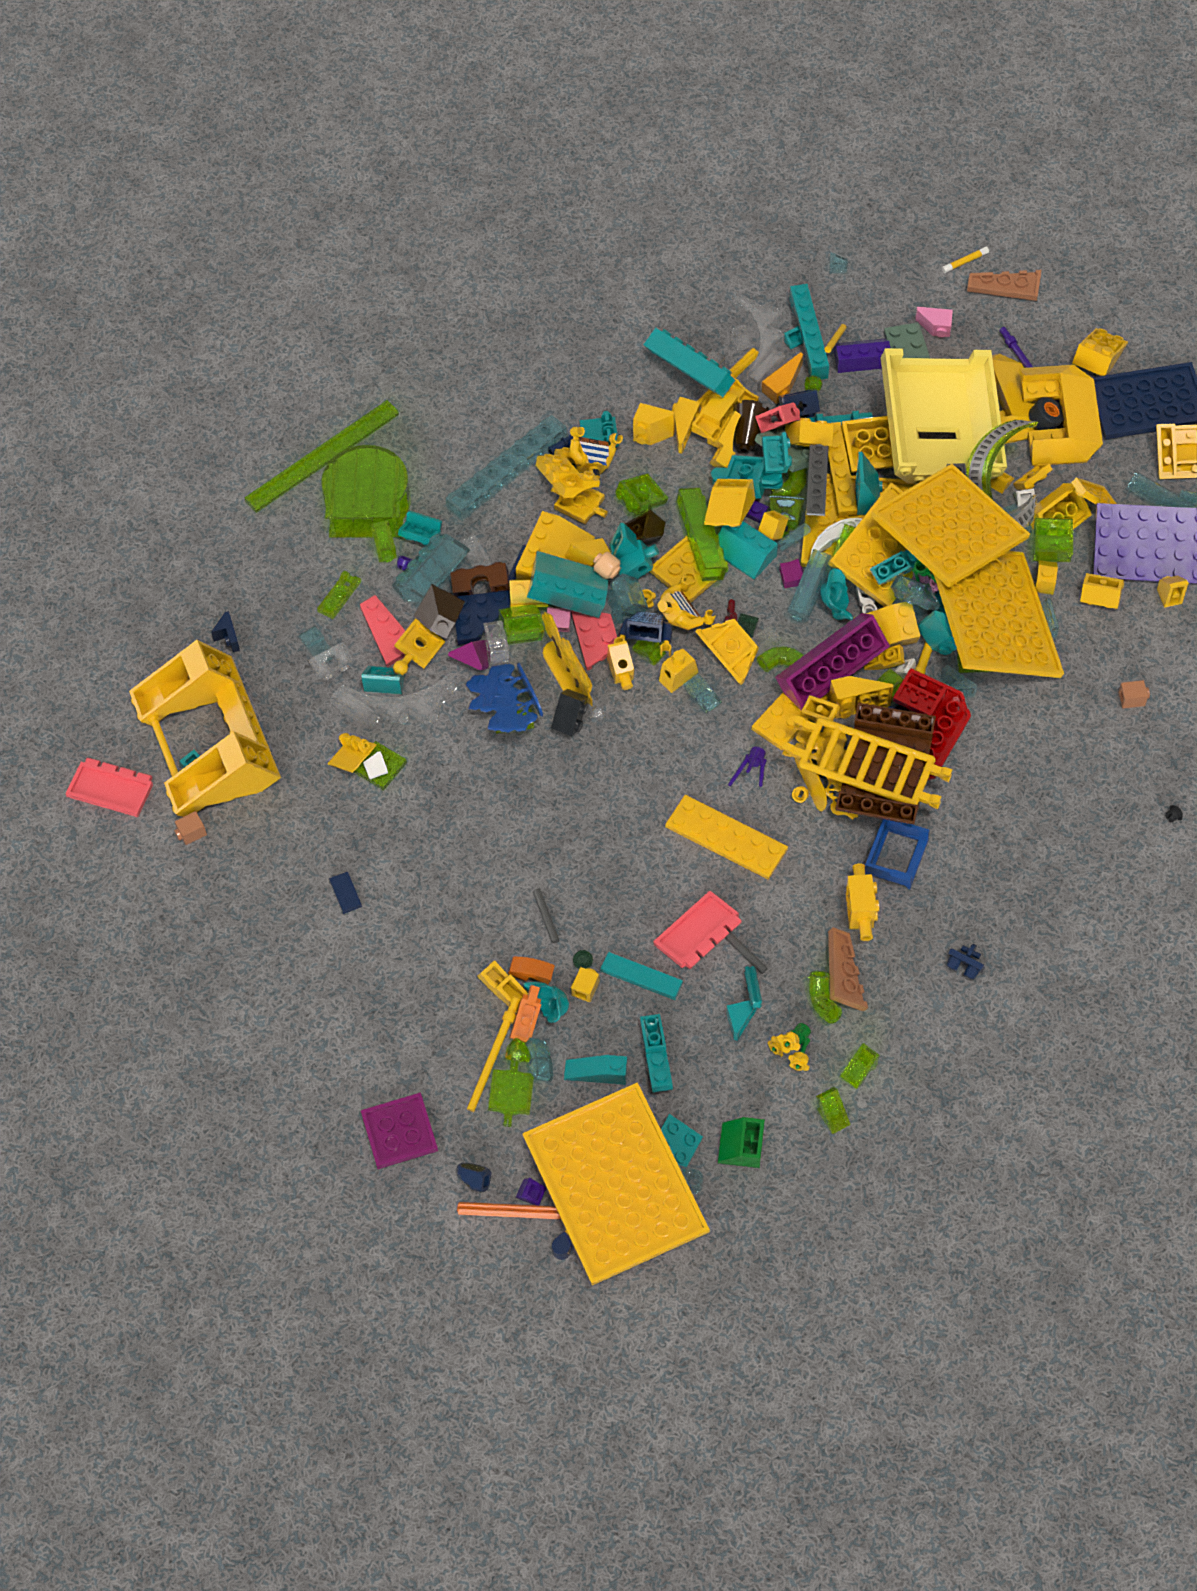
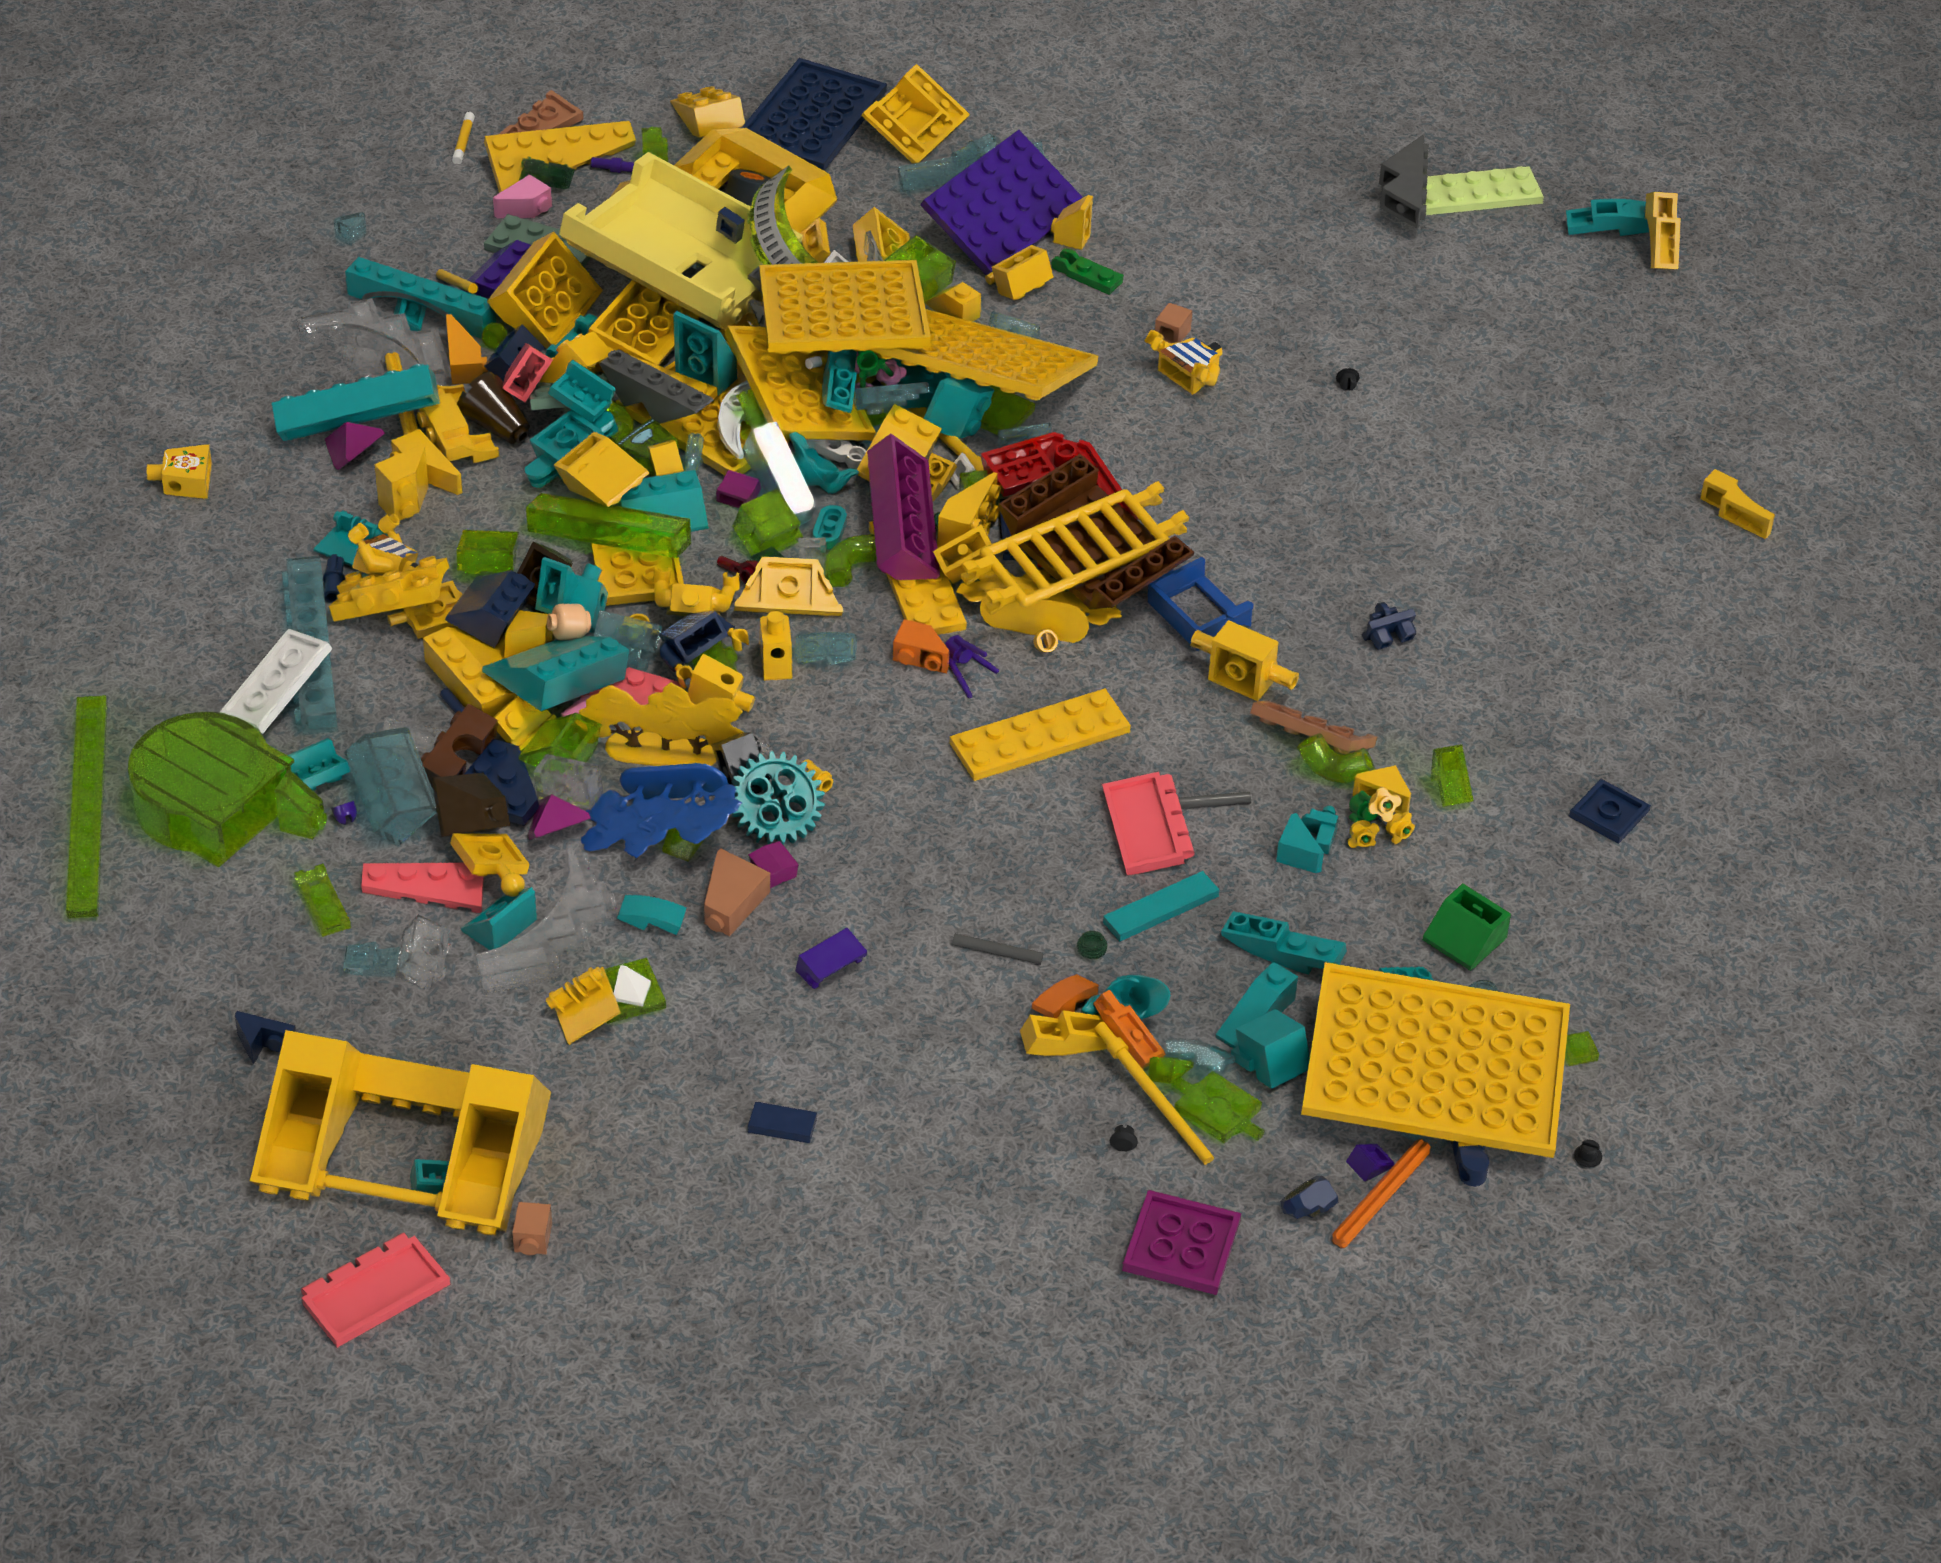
camera: 60 degrees left, 15 degrees down
yellow brick [571,967,600,1002] -> none
yellow slope [710,411,741,468] -> none
teal axle [744,966,762,1008] -> none
clear neon green slope [816,1087,851,1134] -> none
yellow wing [1071,477,1117,504] -> none
none -> yellow torso [147,445,212,499]
none -> white tile [219,629,332,734]
none -> magenta slope [325,422,385,470]
none -> dark blue slope [445,570,536,648]
none -> yellow wing [484,121,636,193]
none -> yellow slope [487,231,603,348]
none -> clear green hinge [519,156,575,189]
none -> teal slope [617,895,687,935]
none -> clear neon green brick [641,127,668,162]
none -> nougat slope [704,848,770,936]
none -> plate [716,207,745,244]
none -> teal gear [731,751,825,845]
none -> clear neon green plate [732,488,803,561]
none -> magenta piece [748,841,799,888]
none -> dark purple hinge [795,928,867,989]
none -> yellow pin [802,759,833,792]
none -> teal plate [813,505,847,550]
none -> orange slope [893,619,949,674]
none -> green hinge [1051,248,1124,295]
none -> black piece [1109,1125,1138,1152]
none -> yellow torso [1144,330,1222,395]
none -> teal plate [1231,1009,1310,1089]
none -> teal piece [1301,805,1339,855]
none -> yellow slope [1352,765,1411,814]
none -> clear neon green plate [1565,1031,1599,1066]
none -> dark blue tile [1569,779,1651,844]
none -> black piece [1574,1139,1602,1167]

